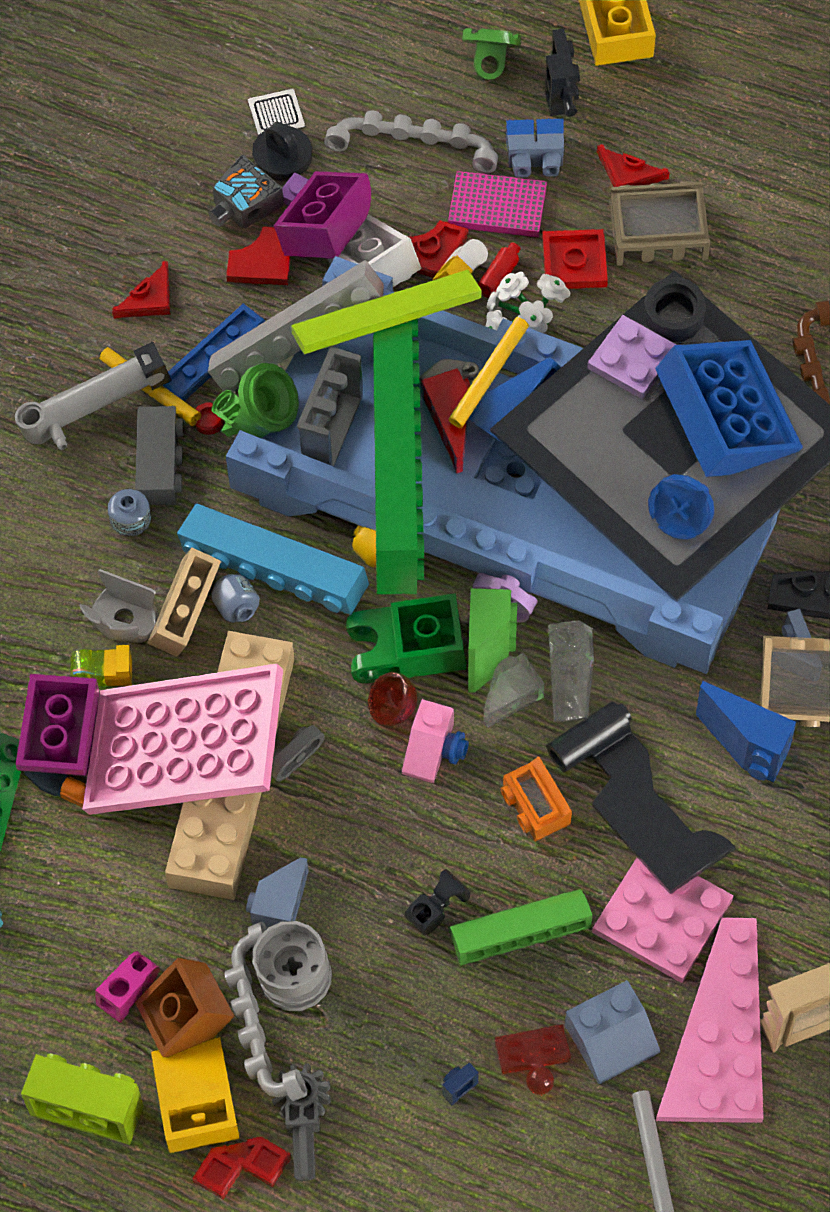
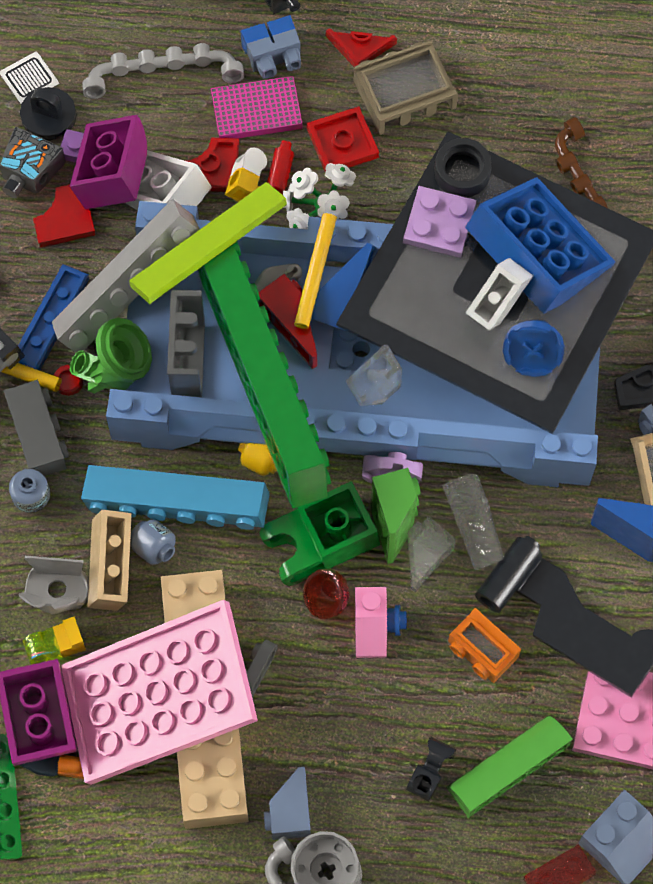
camera: 20 degrees left, 5 degrees up
none -> clear slope [346,345,403,406]
none -> white brick [466,258,534,331]

